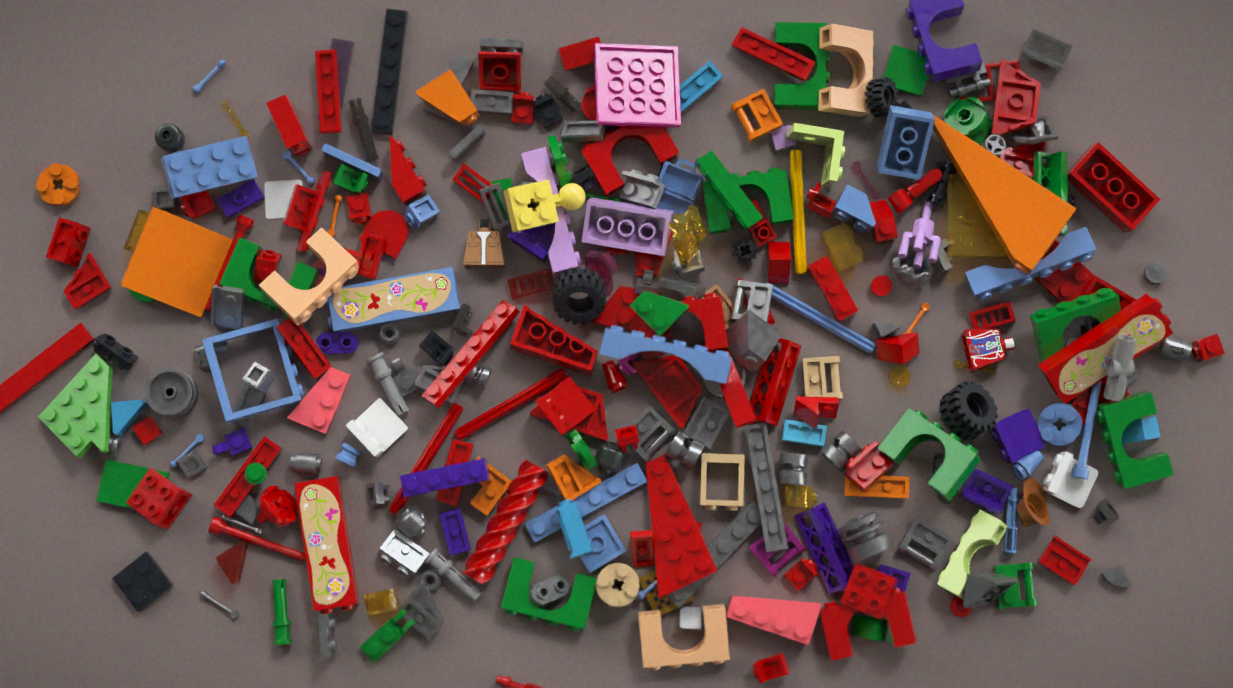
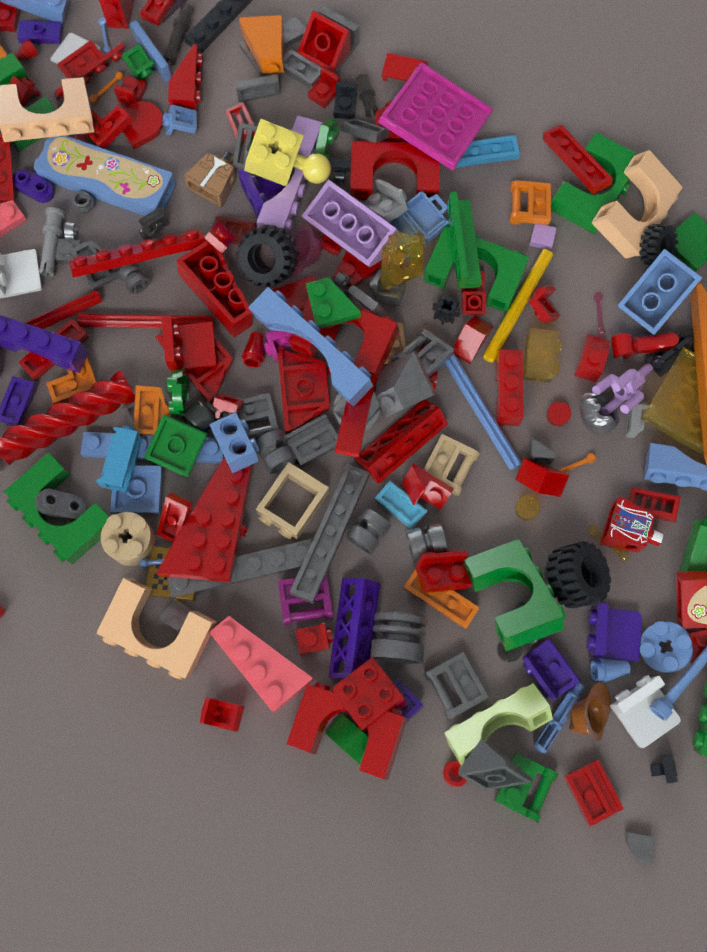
camera: 30 degrees right, 10 degrees down
black bracket [419,330,455,366] -> none
clear yellow brick [785,485,817,508] -> none
yellowish green bracket [786,123,845,188] -> none
medium blue slope [831,184,876,233] -> none
none -> green tile [144,414,208,478]
none -> red bracket [204,221,235,253]
none -> medium blue brick [209,412,259,473]

